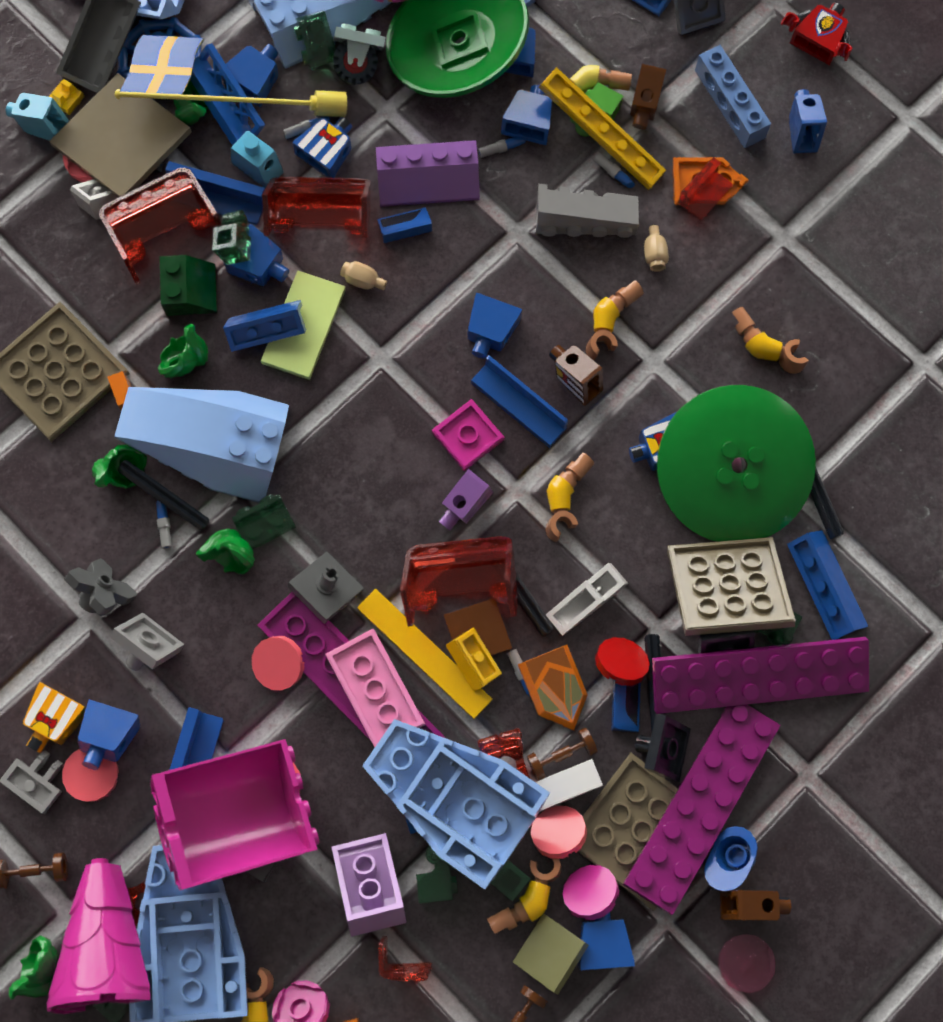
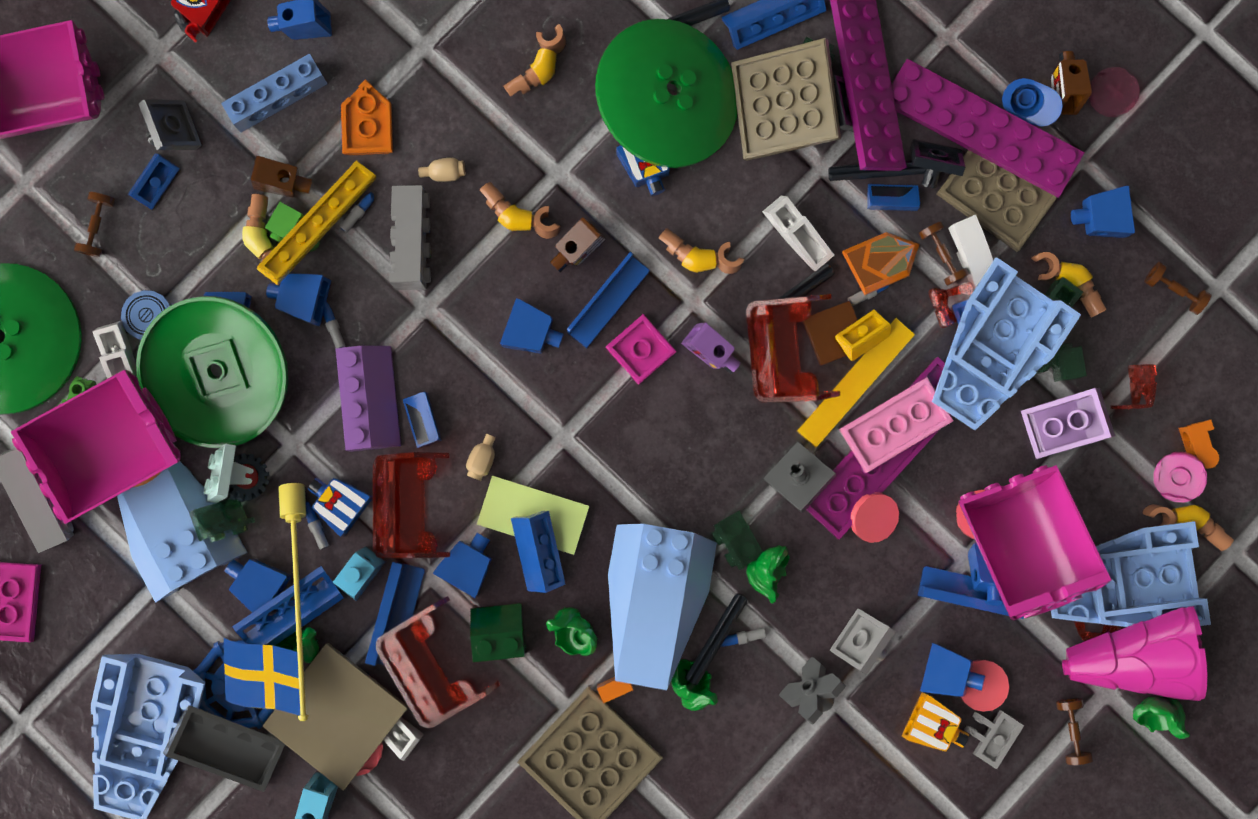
camera: 100 degrees left, 10 degrees up
yellow tile [49,79,84,115] -> none
clear green brick [212,210,251,265] -> none
olive tile [513,913,589,995] -> none
coral tile [531,806,587,859] -> none
dark pink tile [563,865,620,920] -> none
red tile [595,637,650,686] -> none
clear red panel [678,157,732,220] -> none

